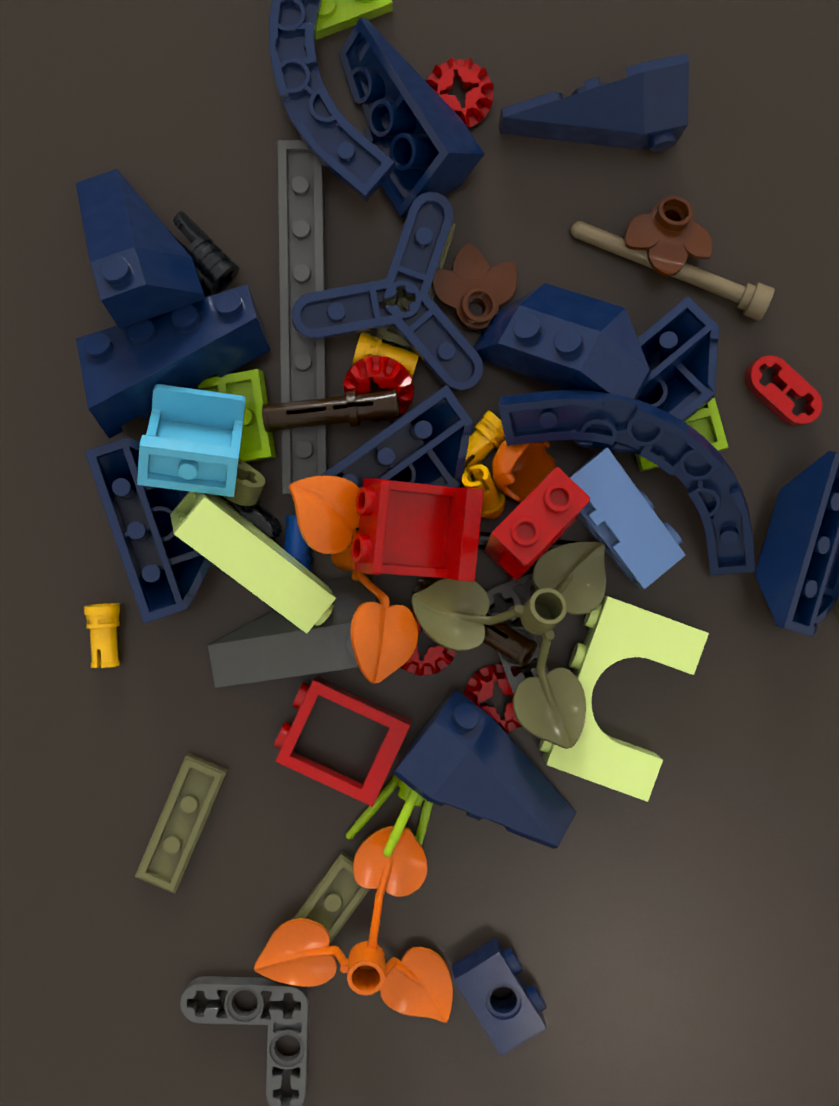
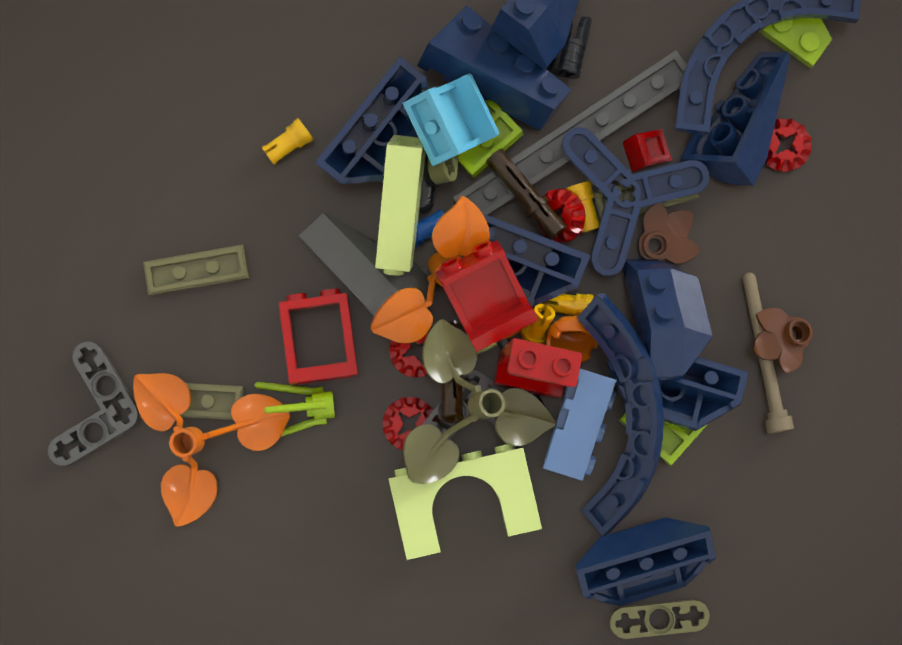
camera: 65 degrees right, 5 degrees down
dark blue wedge [392,689,577,849] -> none
dark blue brick [452,938,547,1056] -> none
dark blue wedge [498,53,689,151] -> none
red beam [745,355,823,427] -> none
none -> red slope [623,129,672,172]

